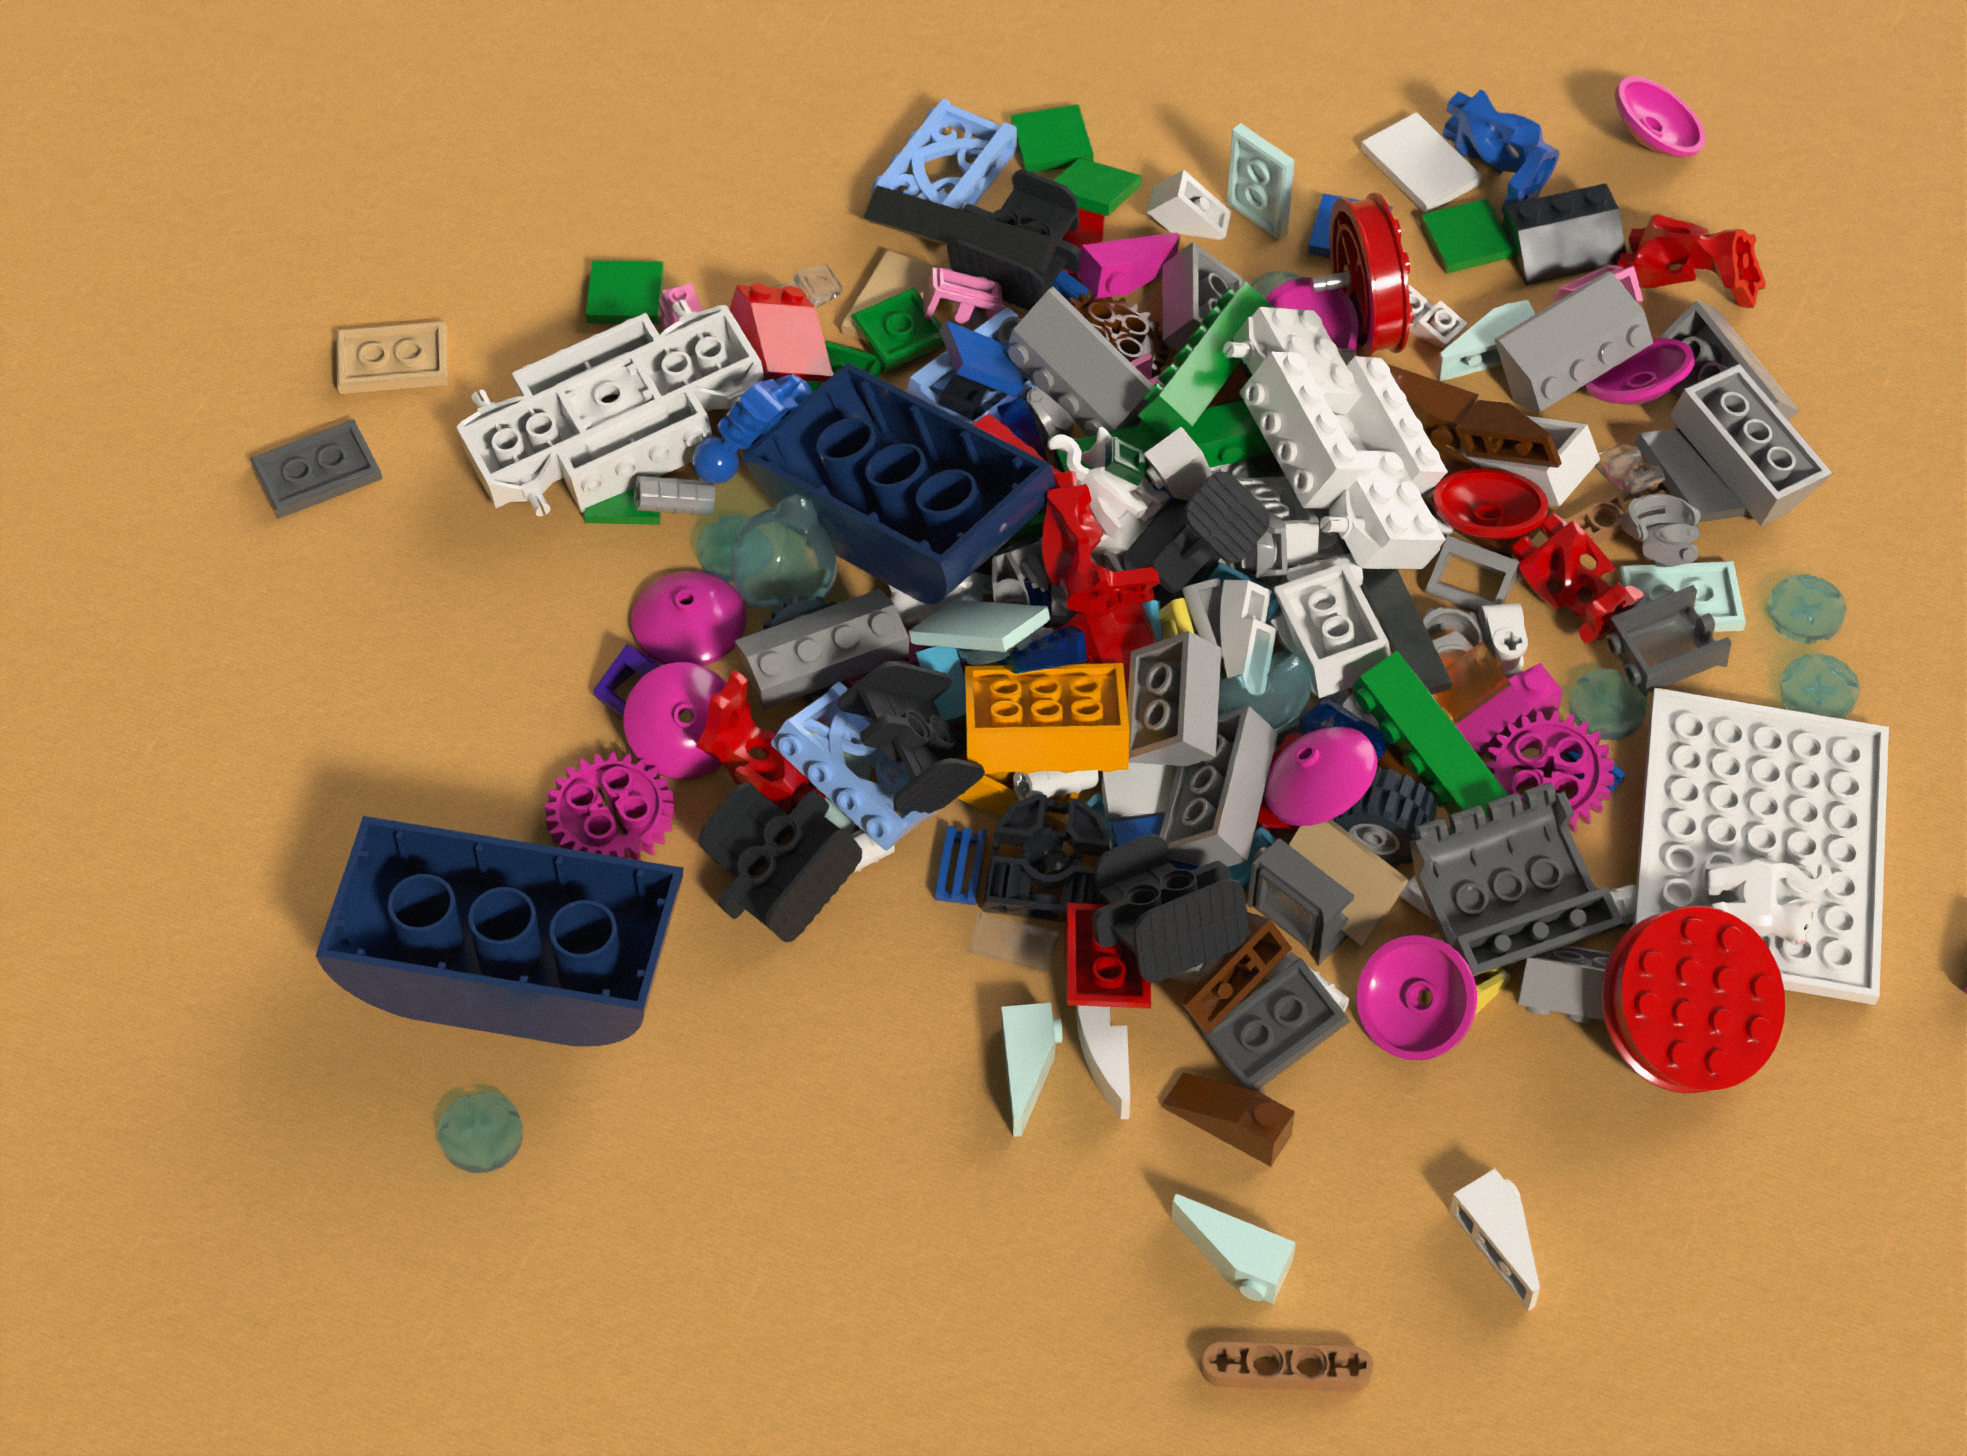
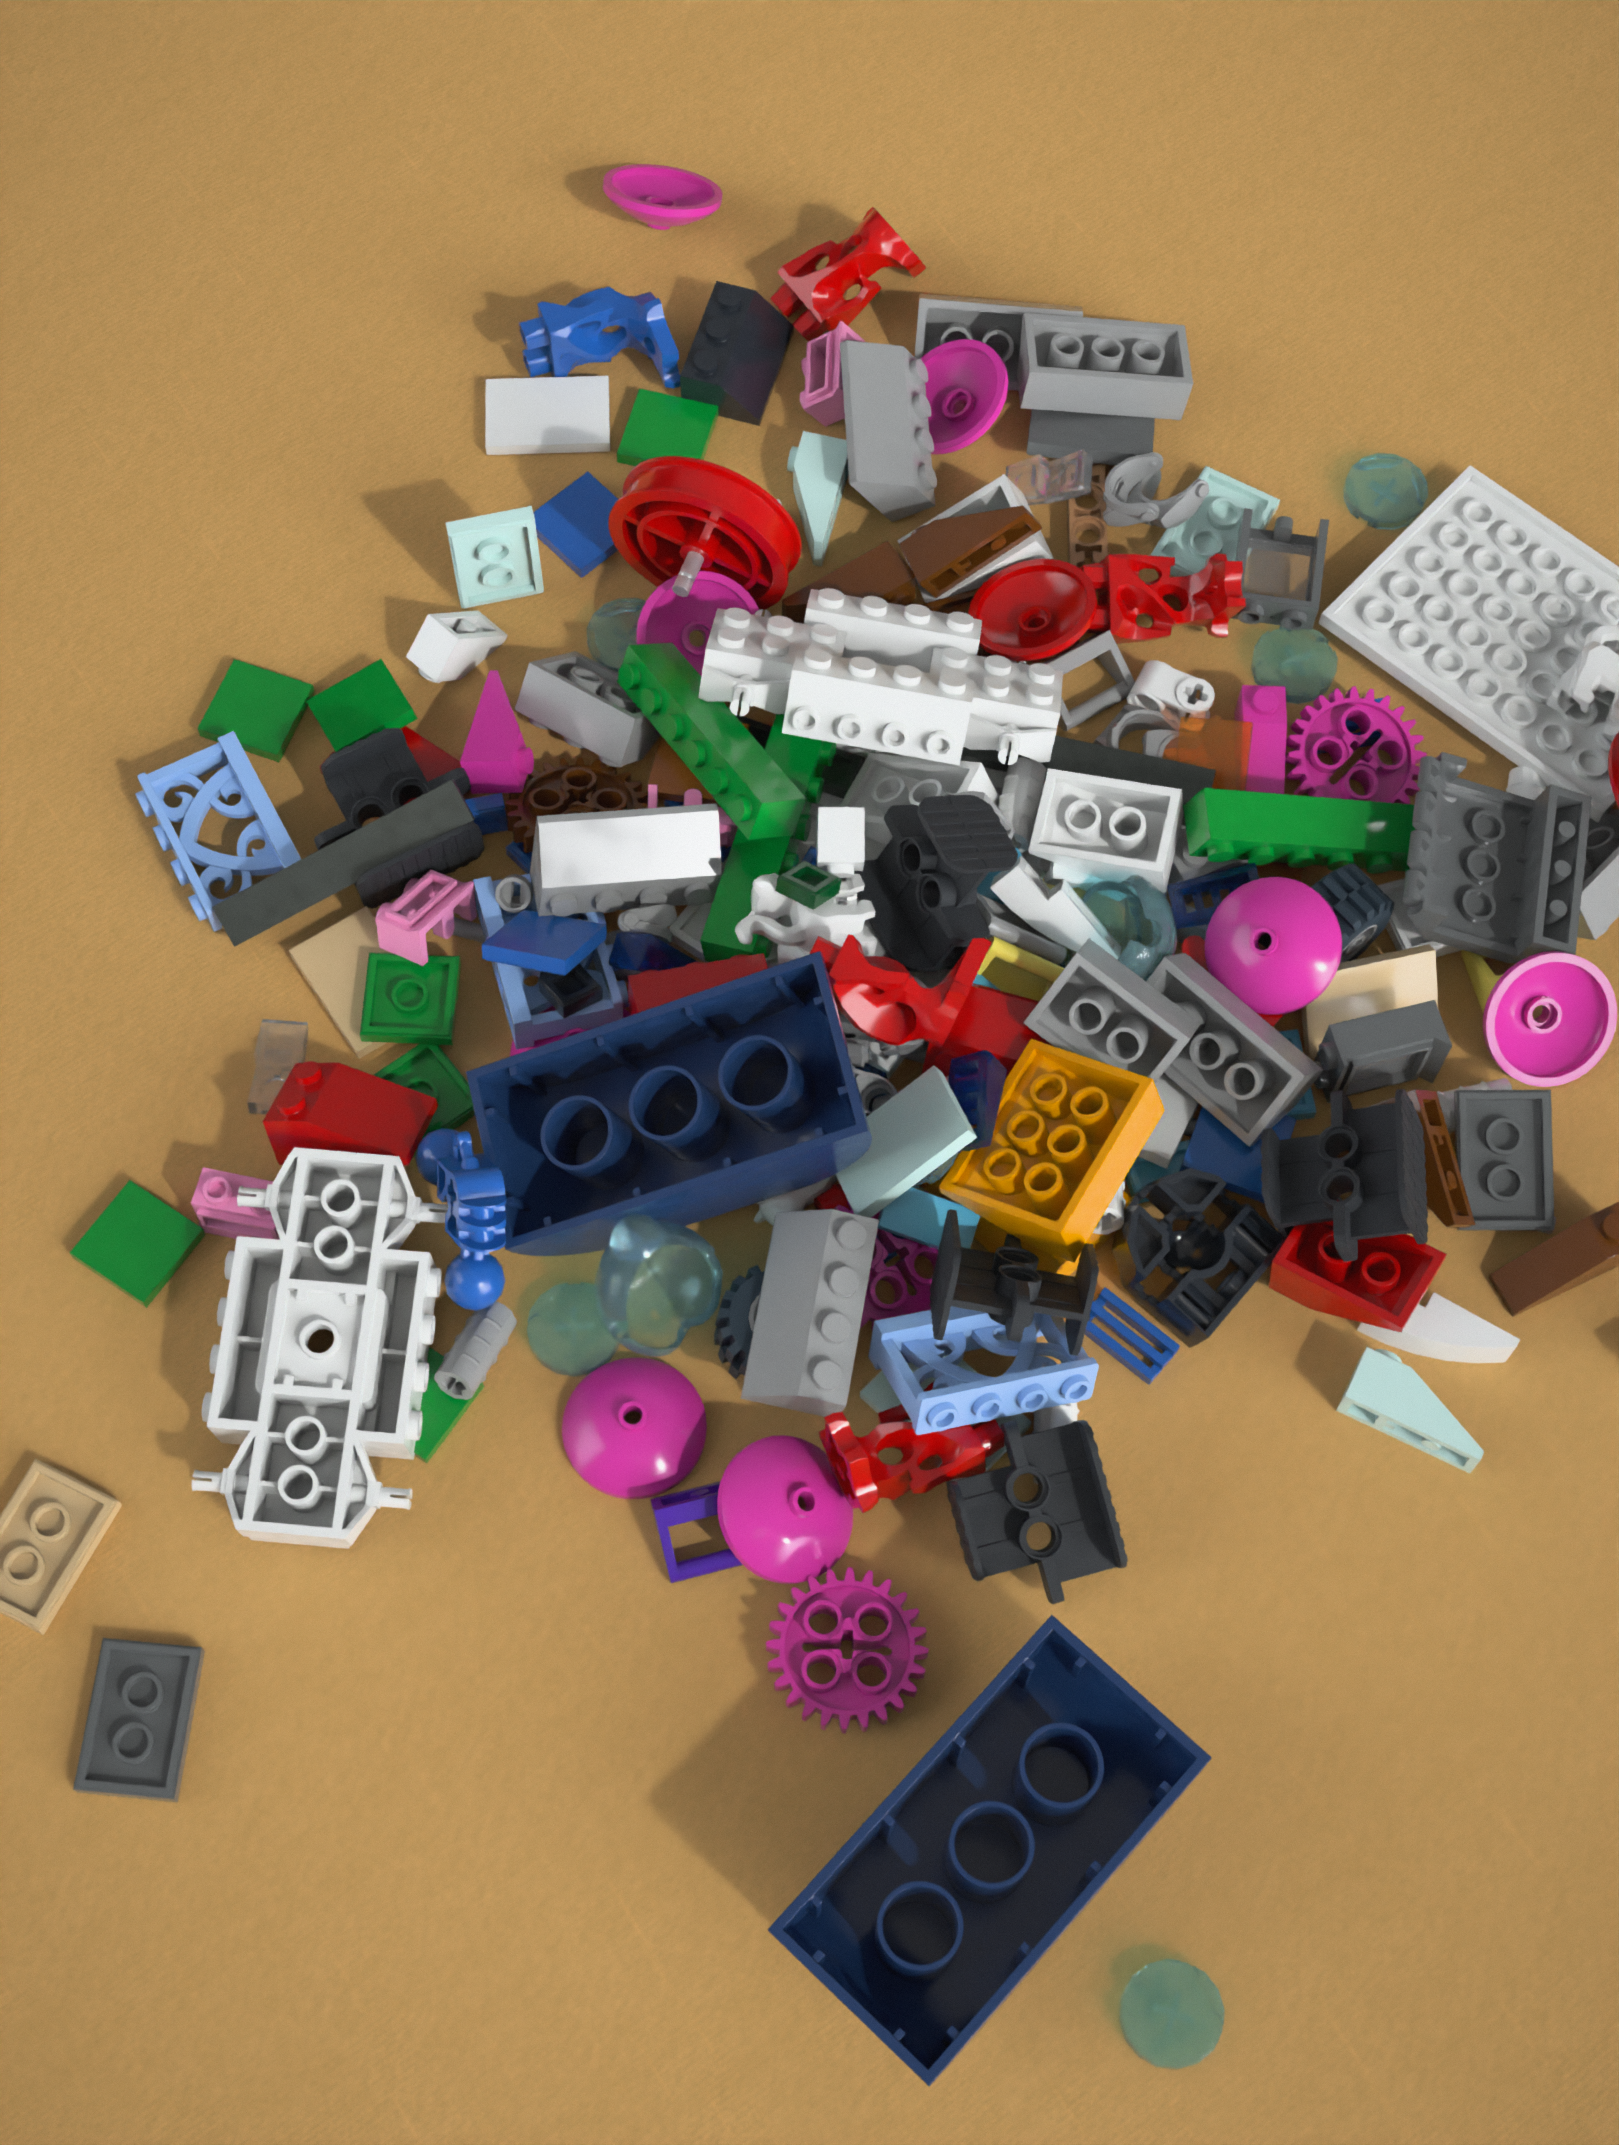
camera: 60 degrees left, 10 degrees up
clear slope [968,912,1060,971] -> none
clear light blue tile [1767,575,1847,644] -> none

